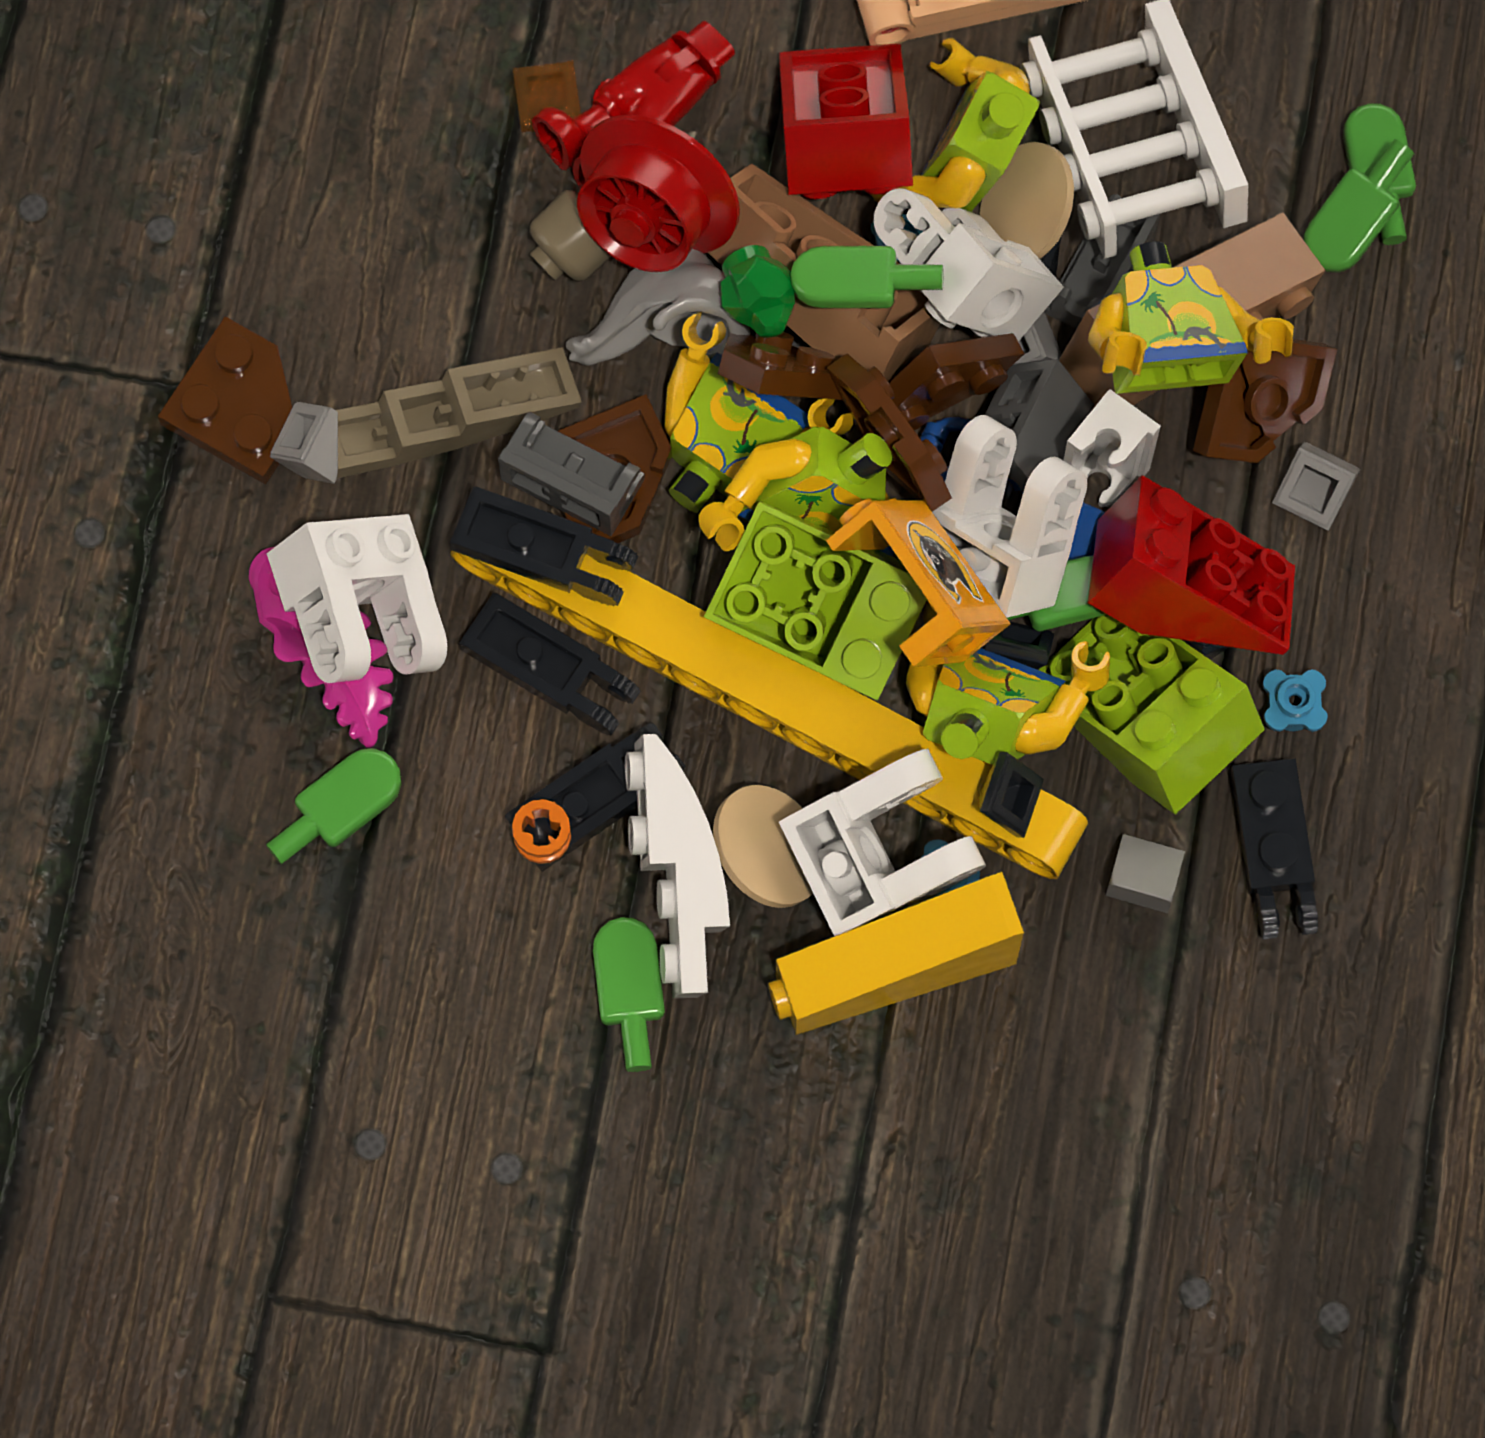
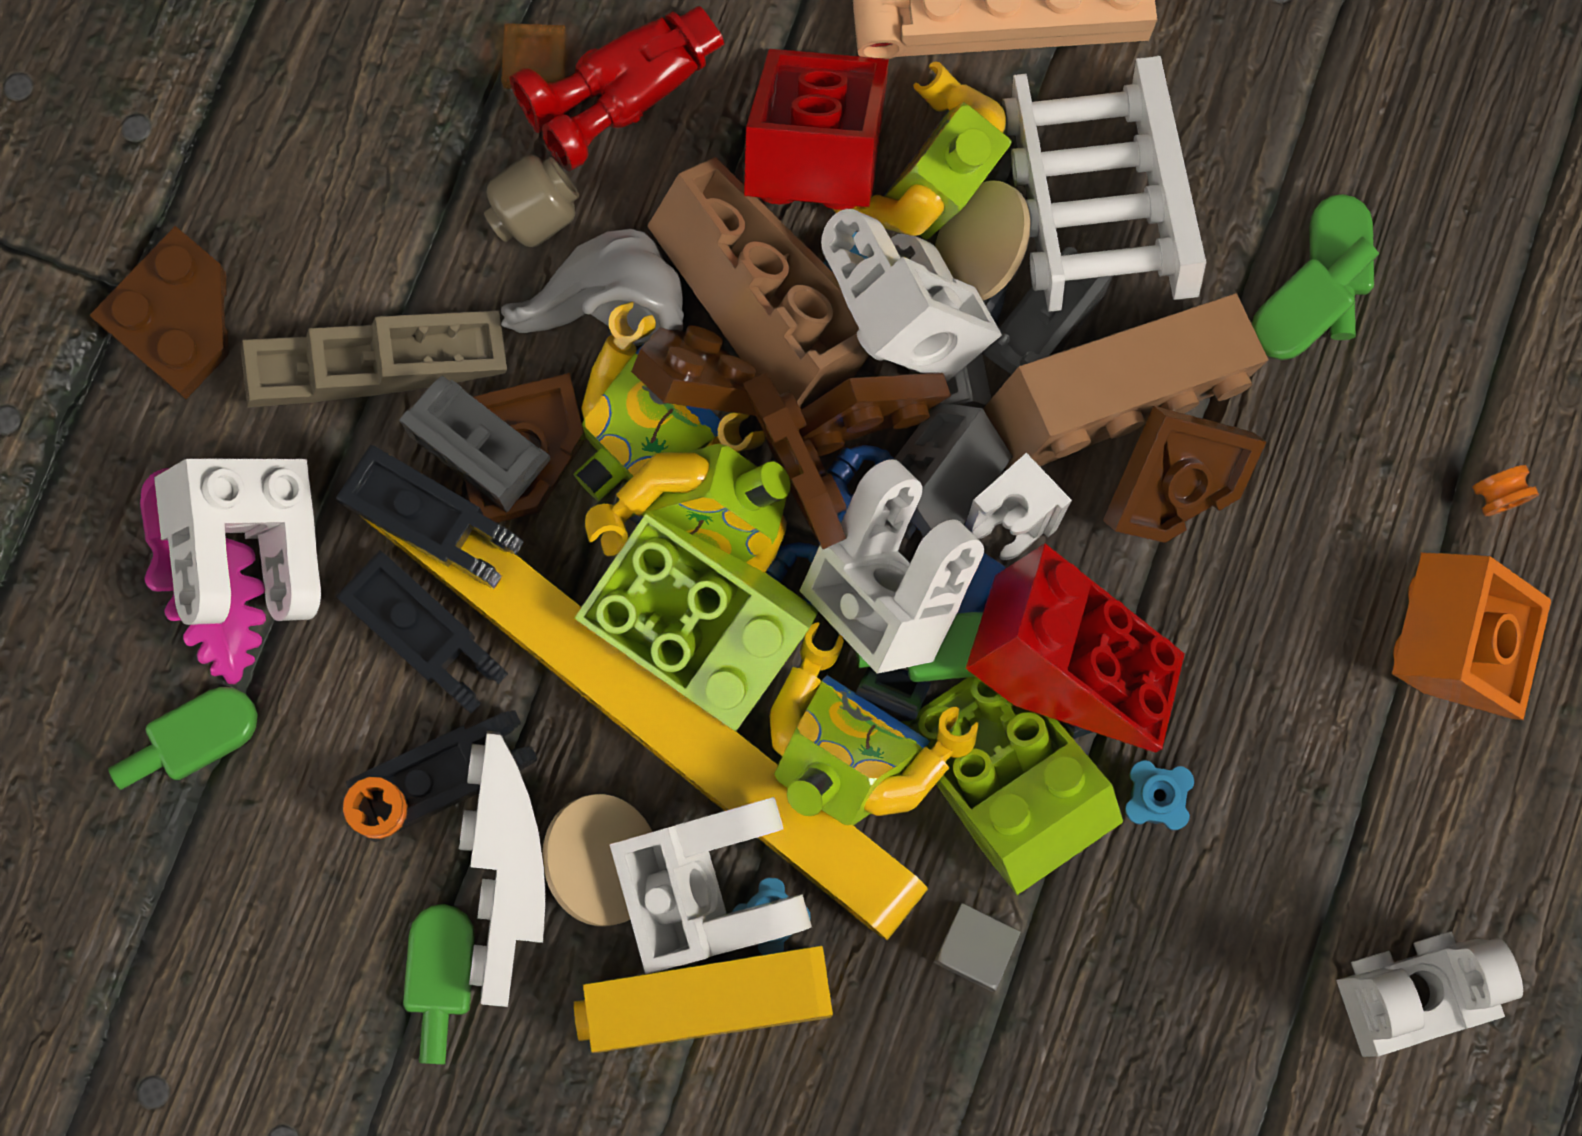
camera: 10 degrees right, 5 degrees up
light grey slope [270,402,338,484] -> none
red piece [577,115,740,272] -> none
green rock [721,245,795,338] -> none
bright green piece [790,246,944,308] -> none
light orange panel [826,498,1011,667] -> none
black slope [979,752,1044,838] -> none
torso [1088,241,1294,394] -> none
black hinge [1230,758,1318,940] -> none
light grey slope [1272,442,1360,531] -> none

